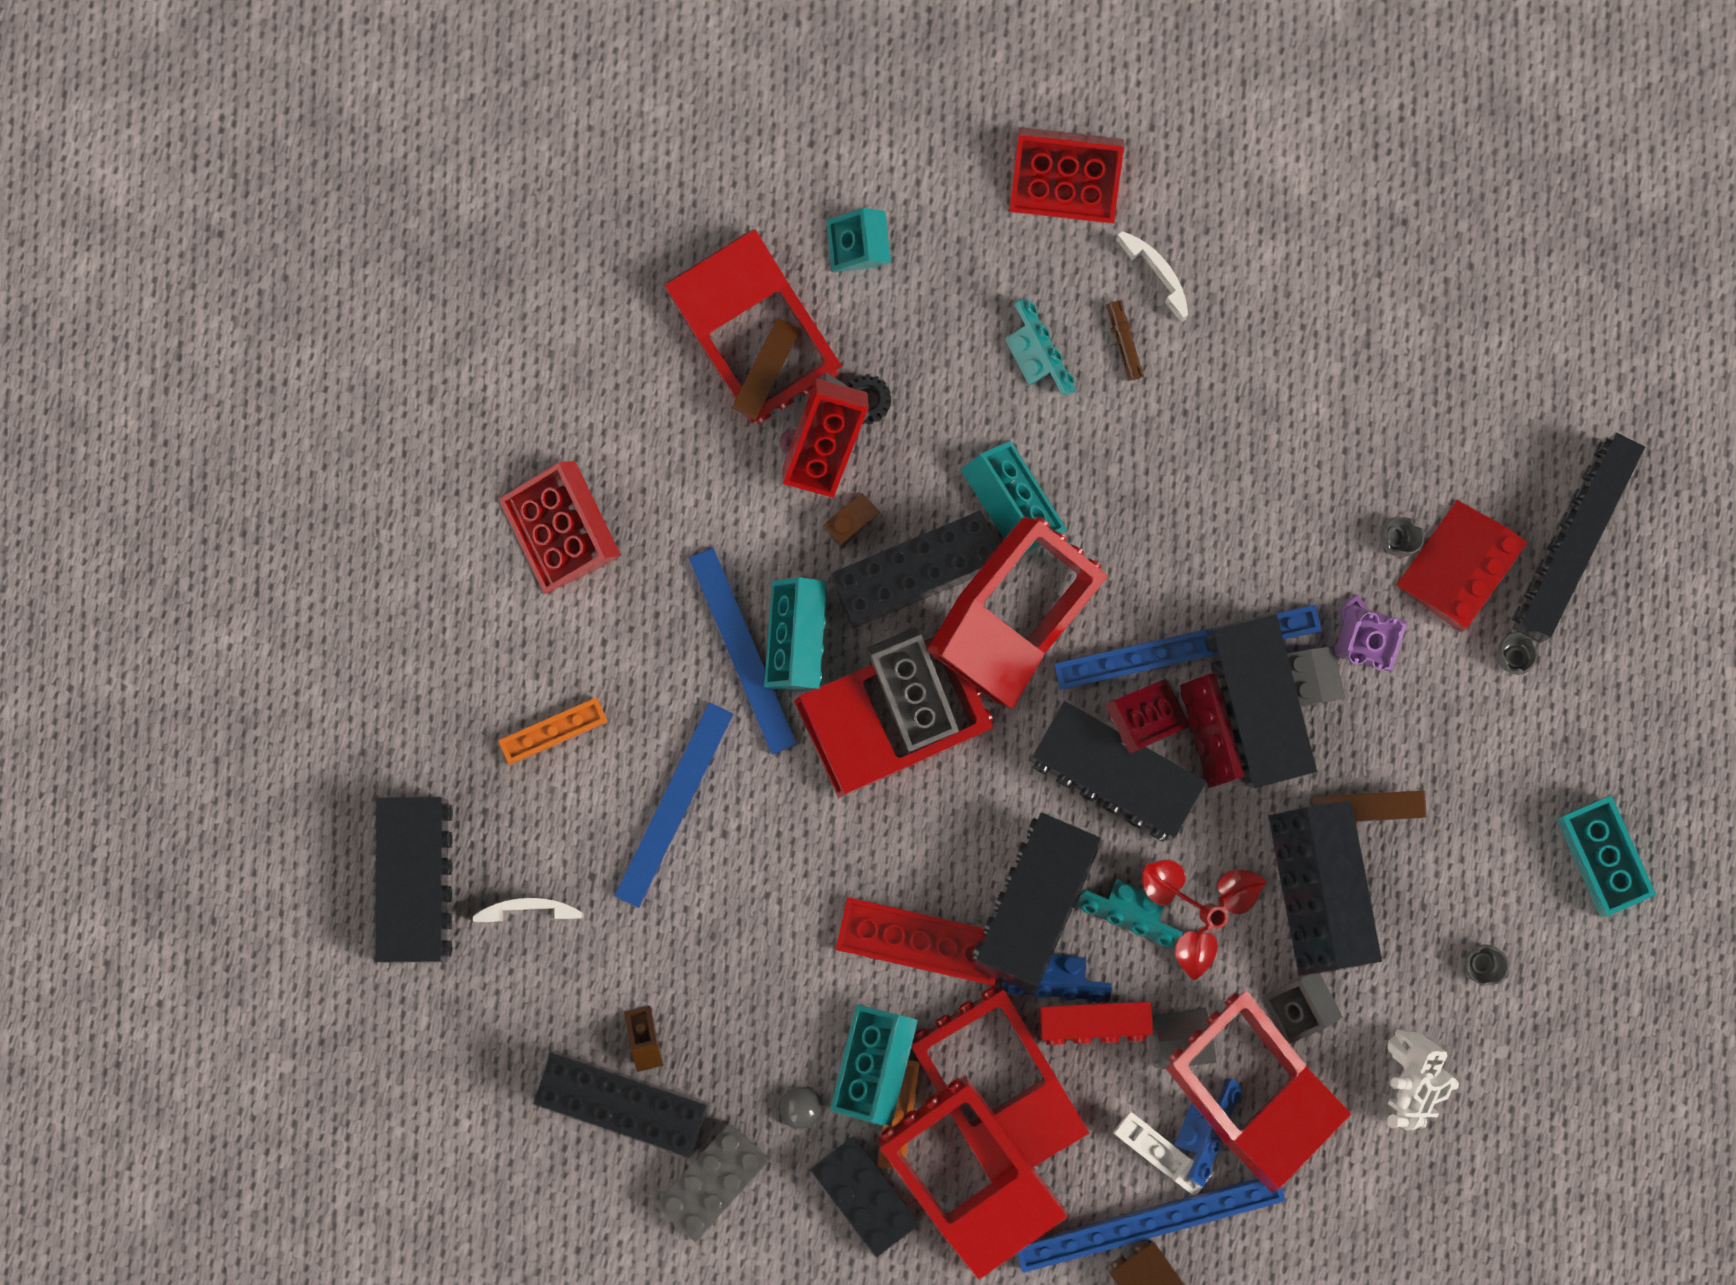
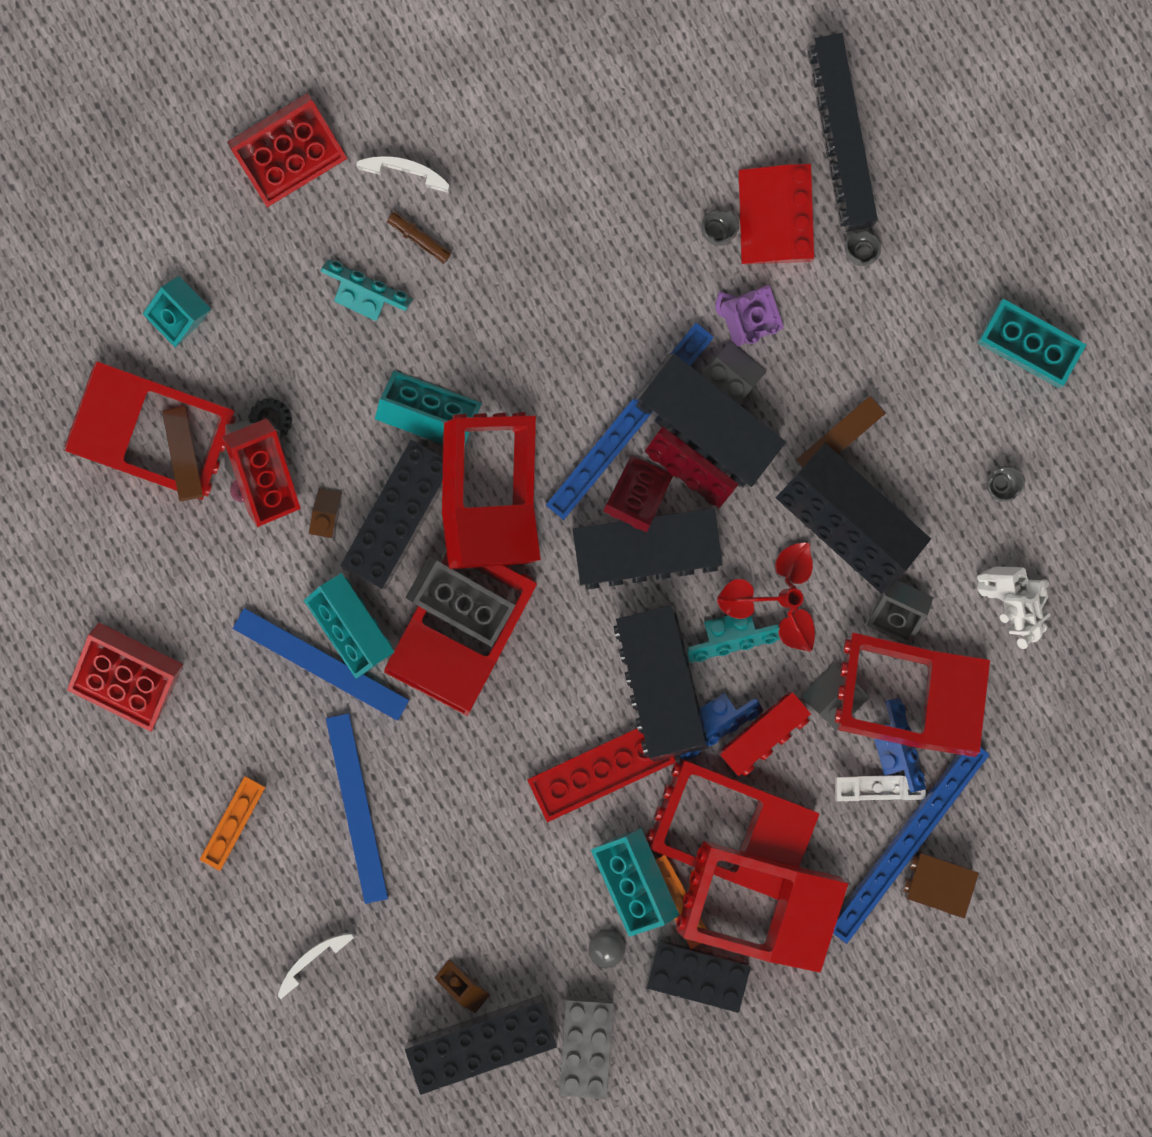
camera: 30 degrees left, 5 degrees up
black brick [375,797,453,963] -> none

